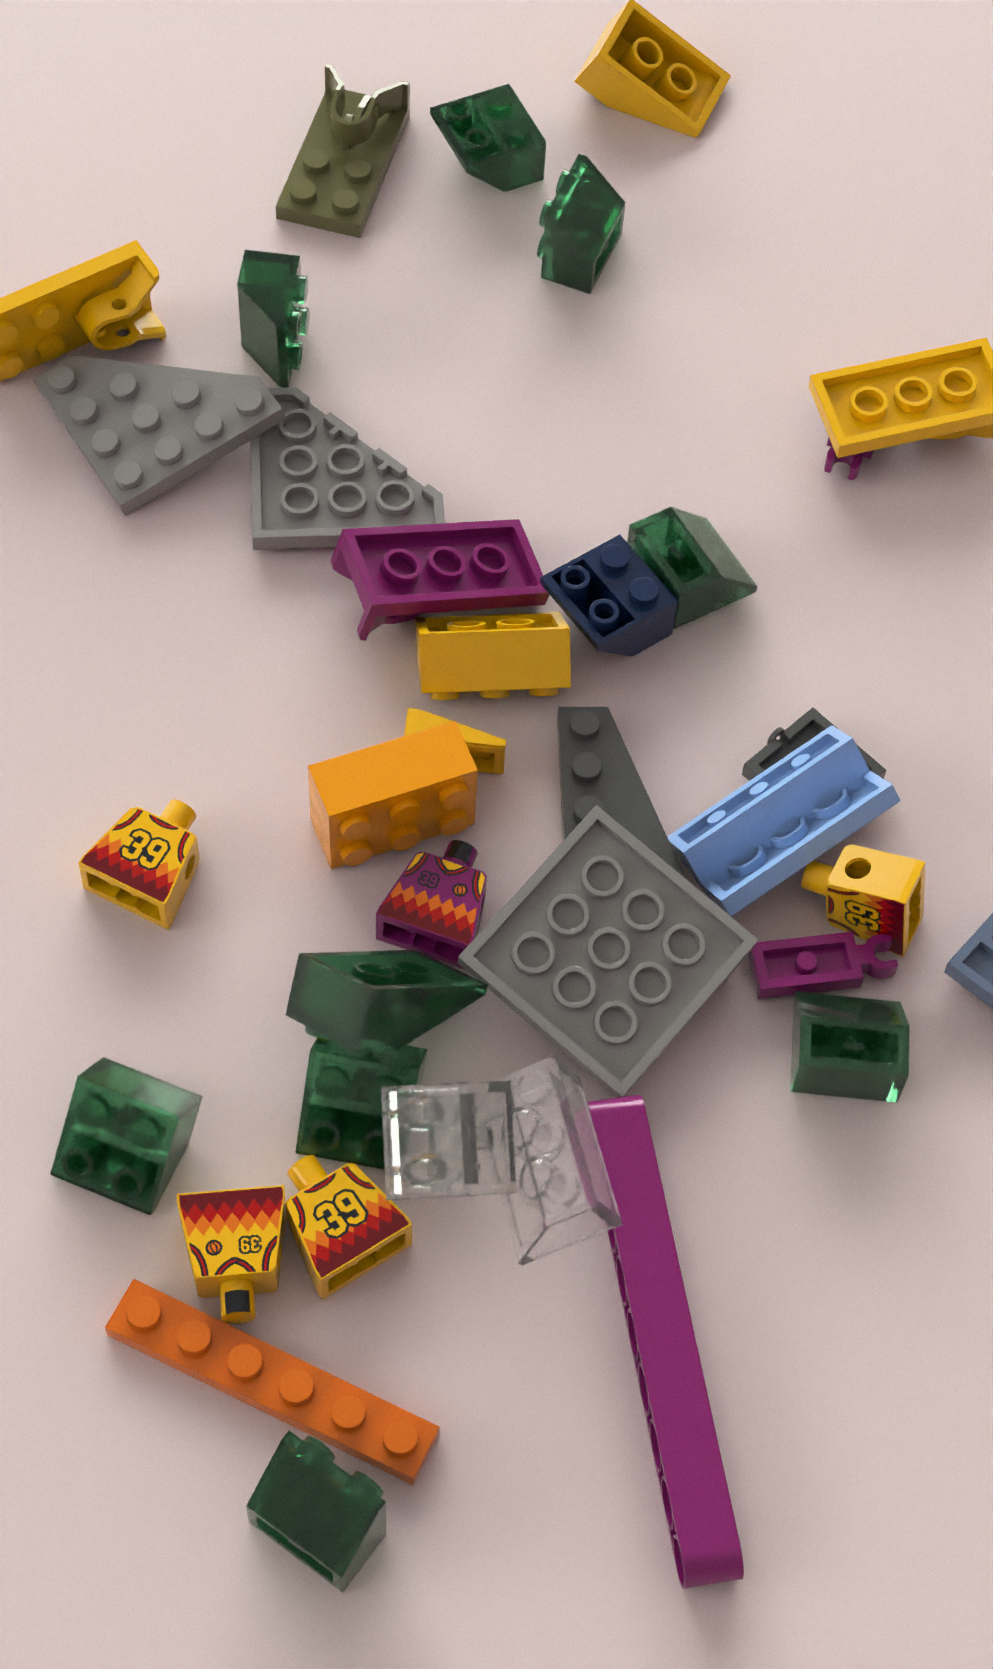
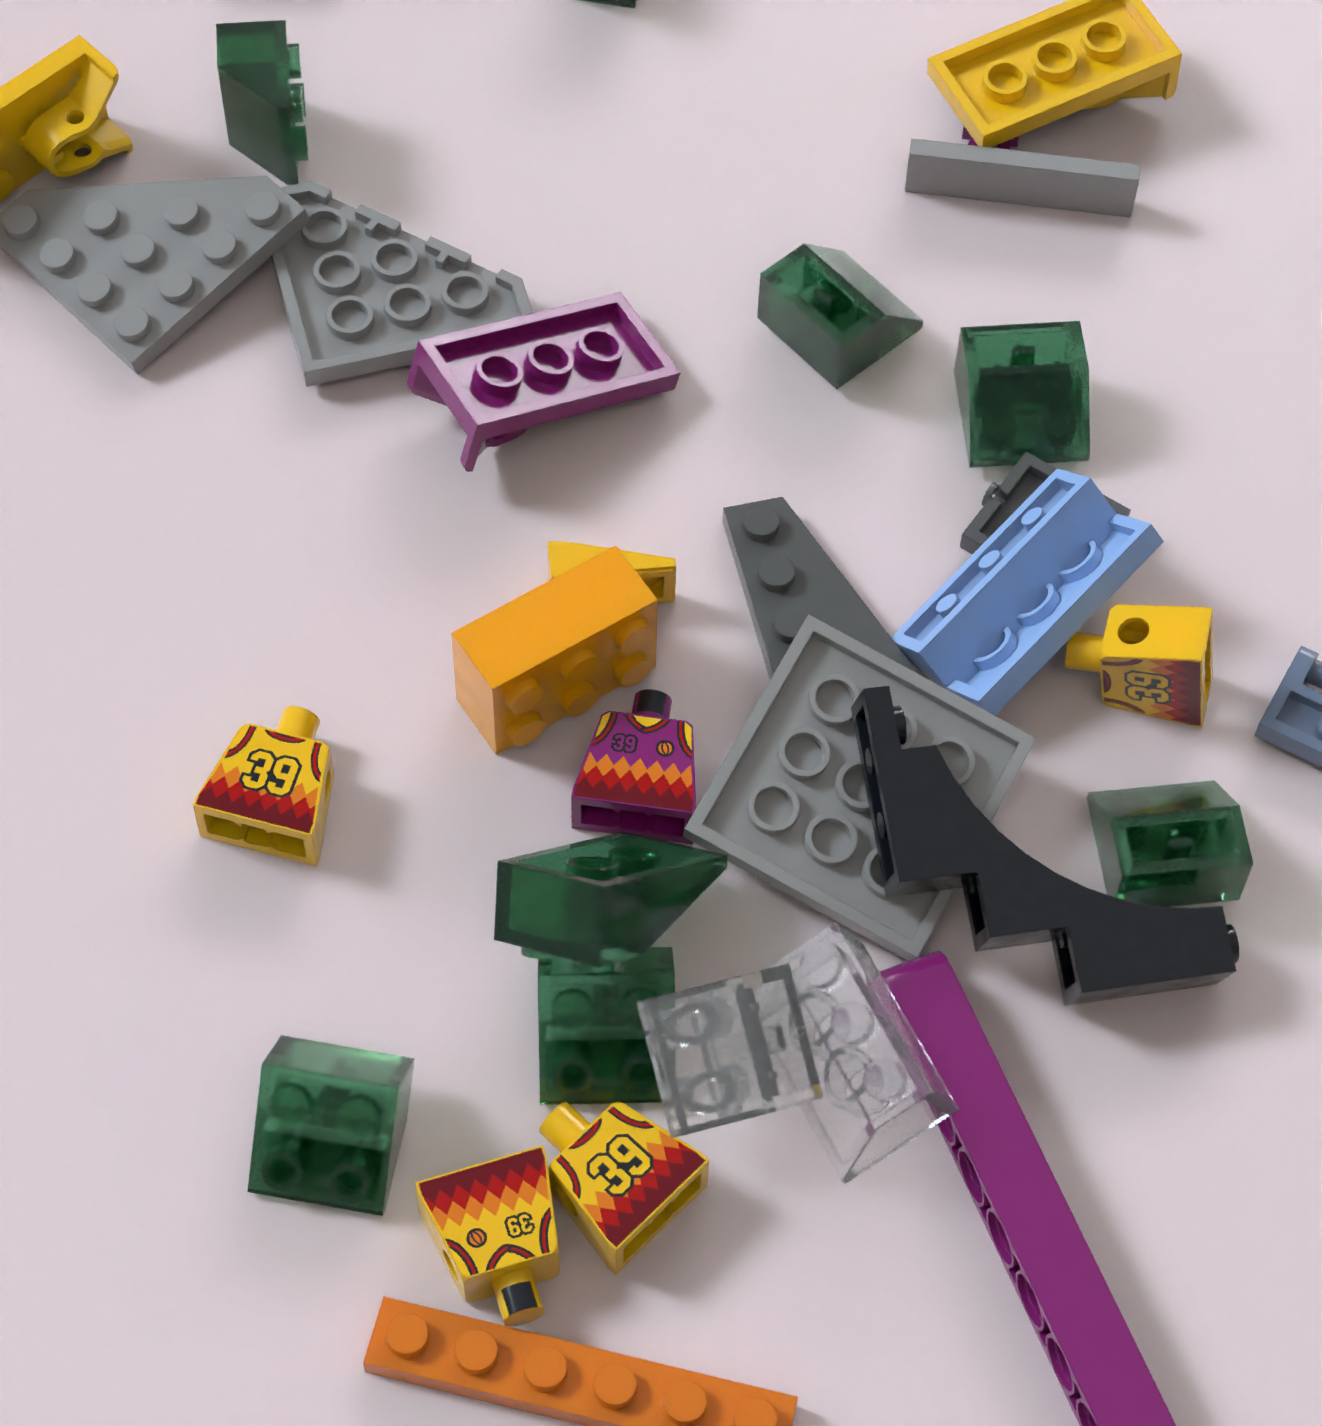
camera: 10 degrees left, 0 degrees up
yellow slope [415,612,571,700] -> none
dark blue slope [540,534,678,656] -> none
magenta plate [748,932,898,999] -> none
none -> black arch [851,686,1239,1006]
none -> light grey tile [905,139,1141,218]
none -> clear green slope [954,321,1090,468]

